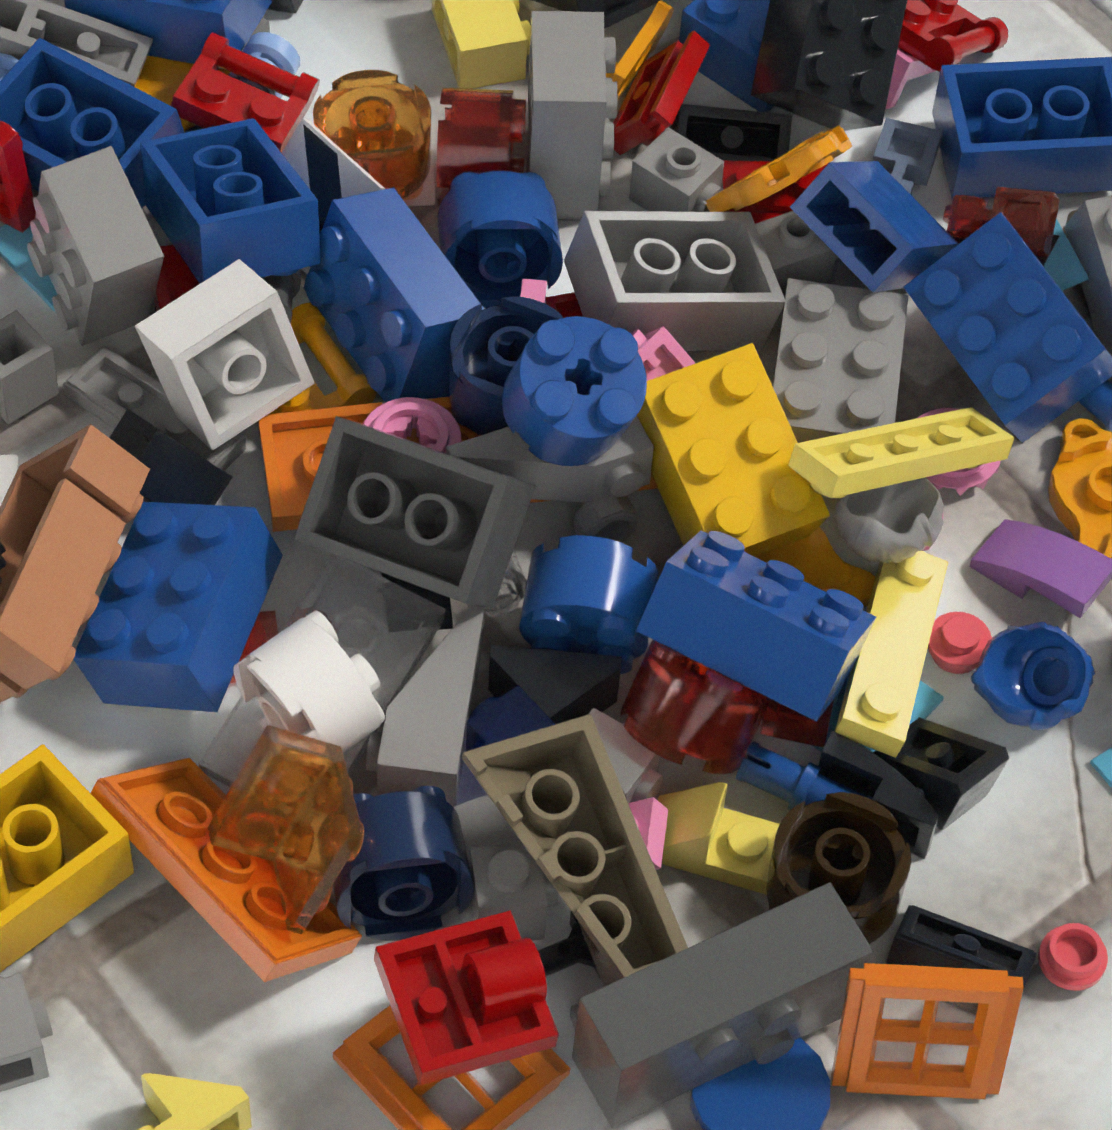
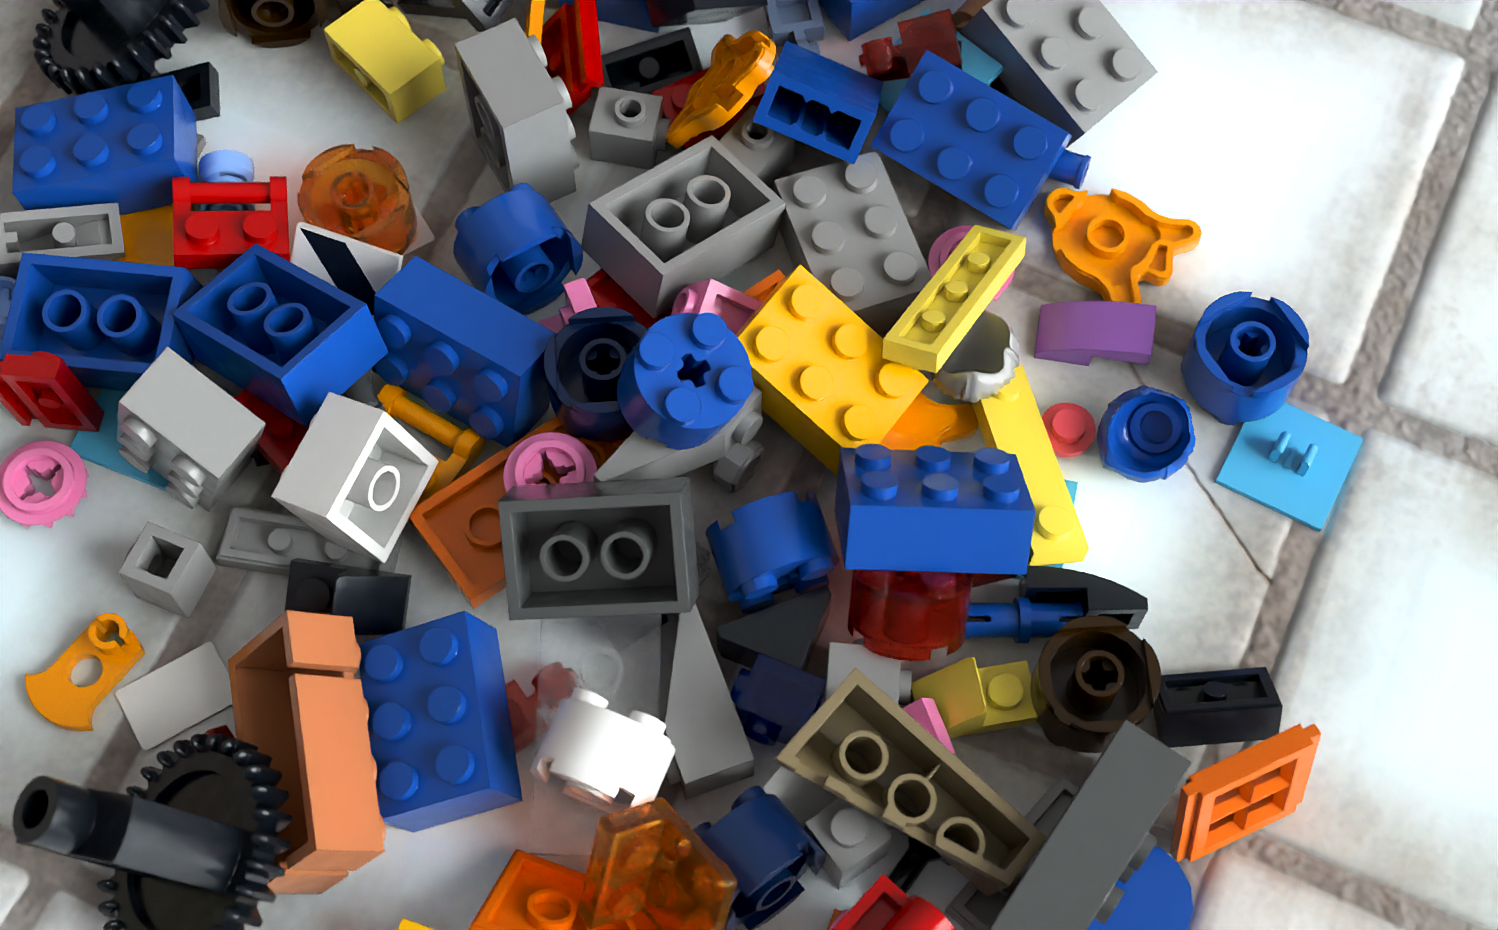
camera: 25 degrees left, 10 degrees up
clear red brick [436,88,527,206] -> none
black slope [873,717,1009,830] -> none
coral plate [1038,923,1108,991] -> none

